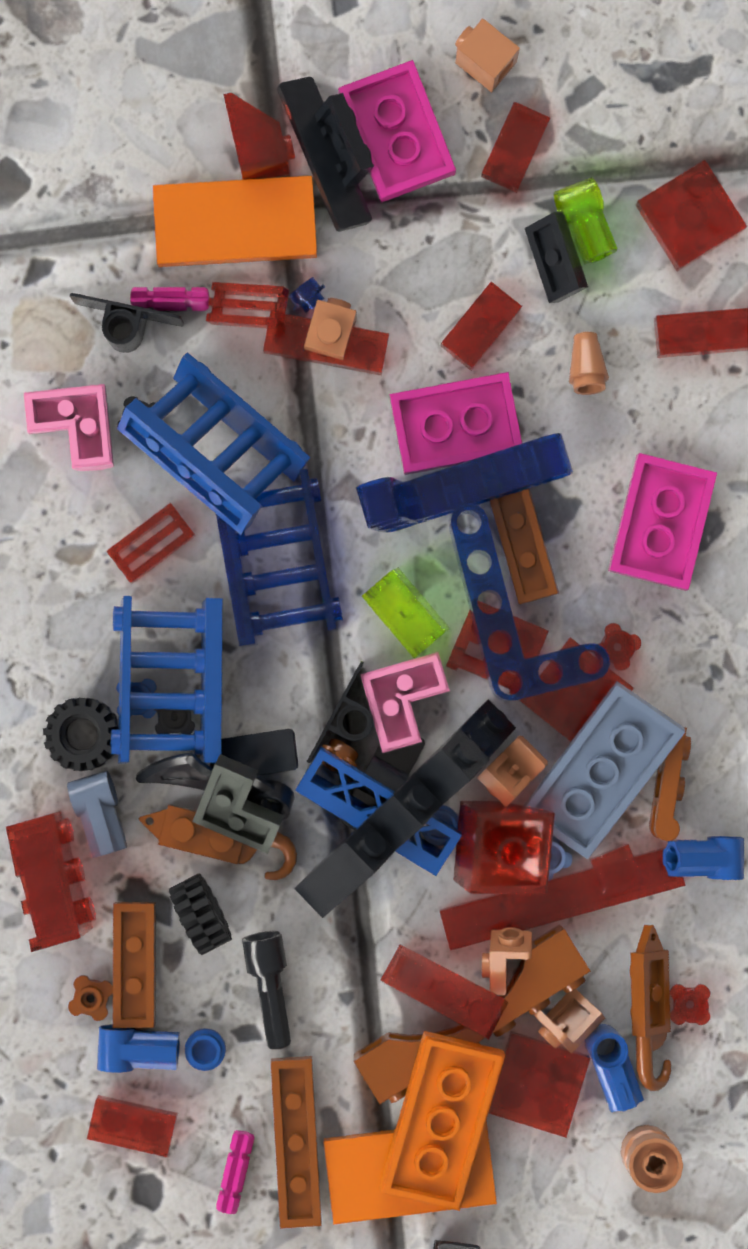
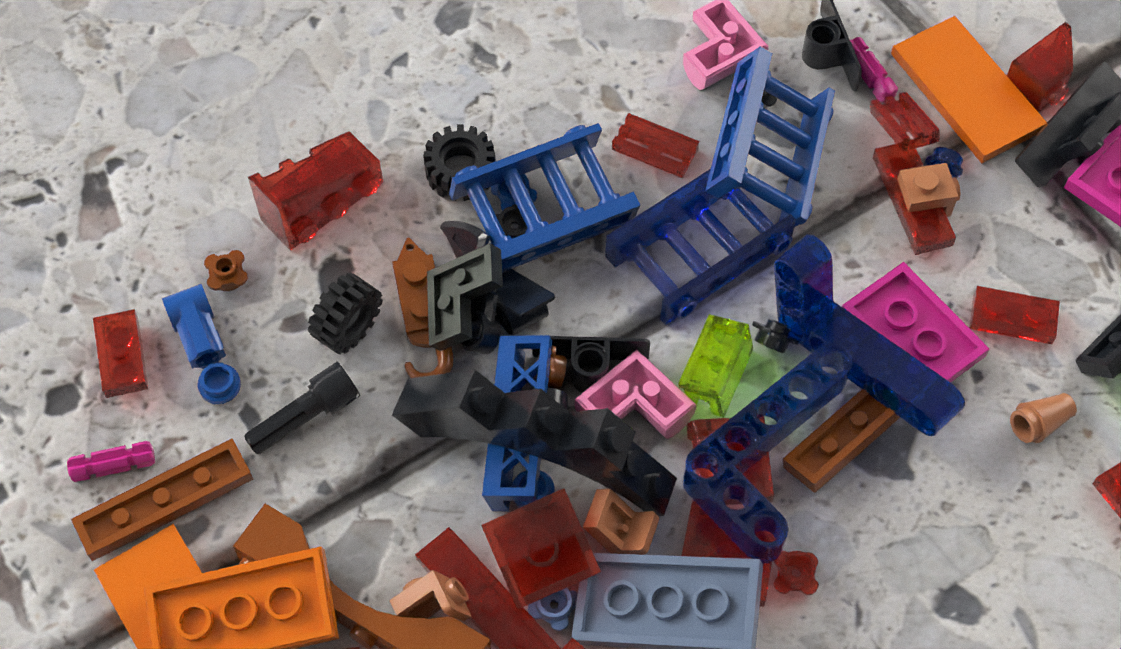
camera: 70 degrees right, 25 degrees down
sand blue piece [67,771,128,858] -> none
dark orange plate [113,902,156,1028] -> none
clear red plate [380,944,508,1040] -> none
dark pink plate [608,453,717,591] -> none
none -> black plate [752,318,799,353]

